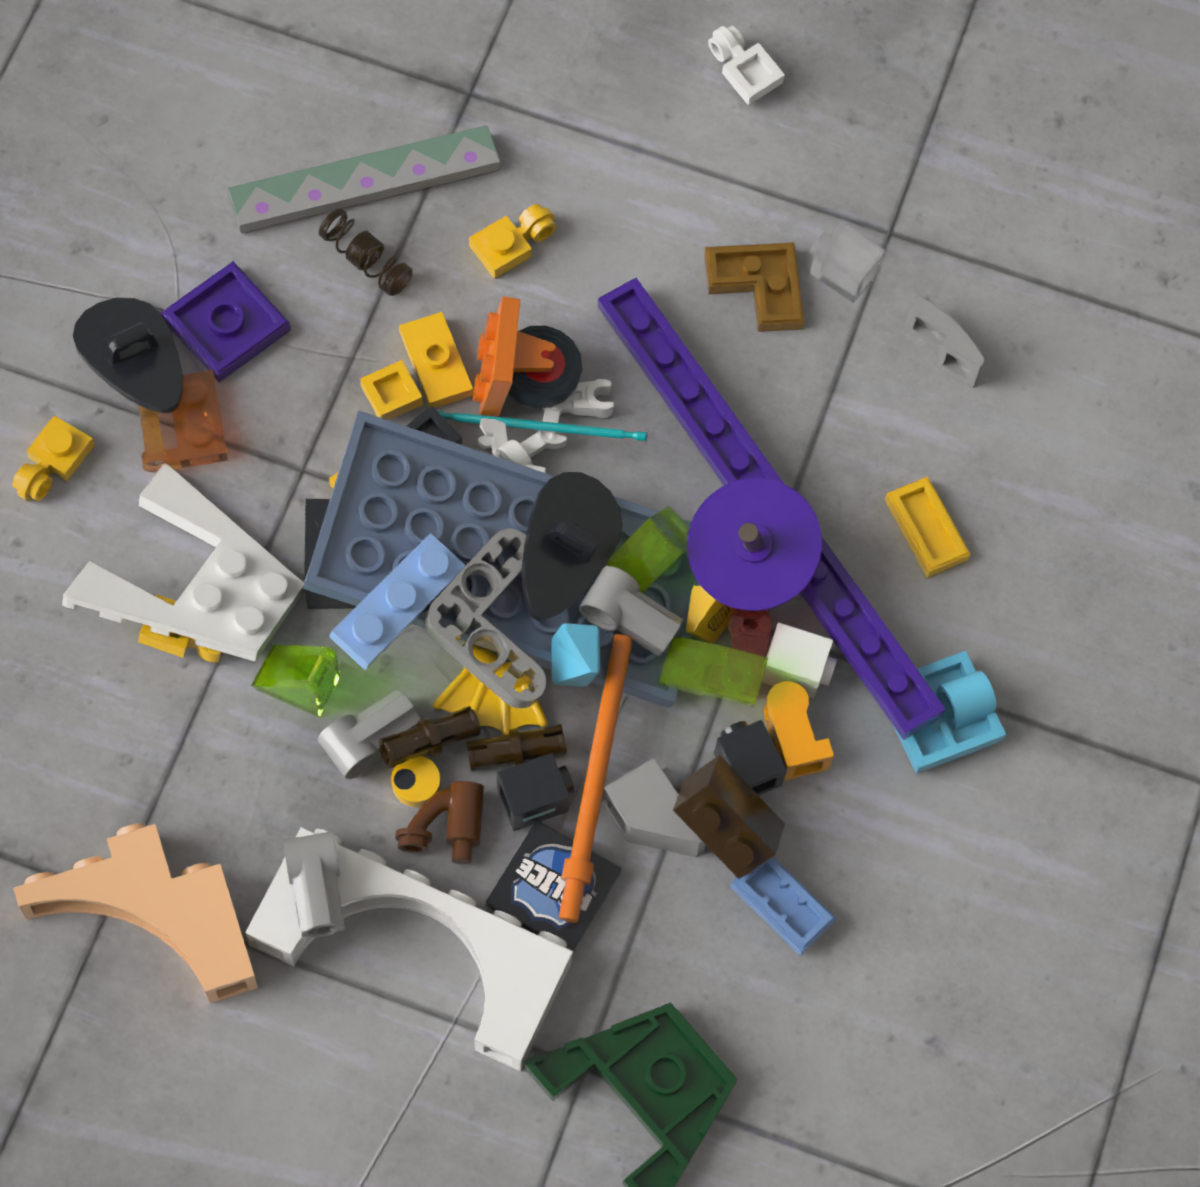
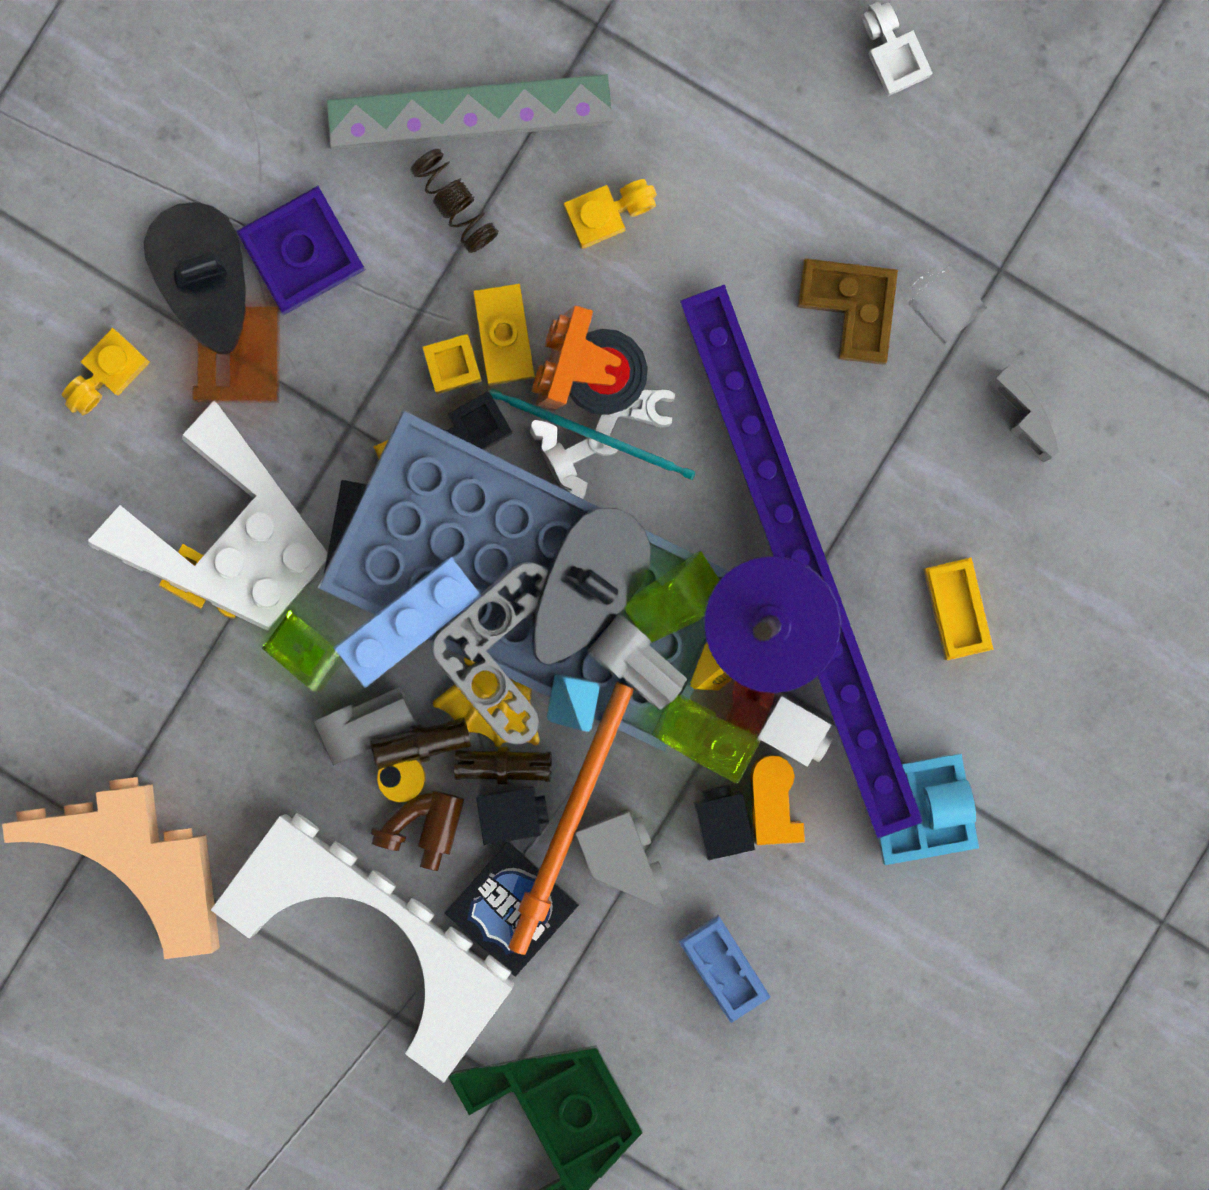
camera: 15 degrees right, 20 degrees up
light grey piece [283,831,345,938] -> none
dark brown brick [673,755,785,879] -> none

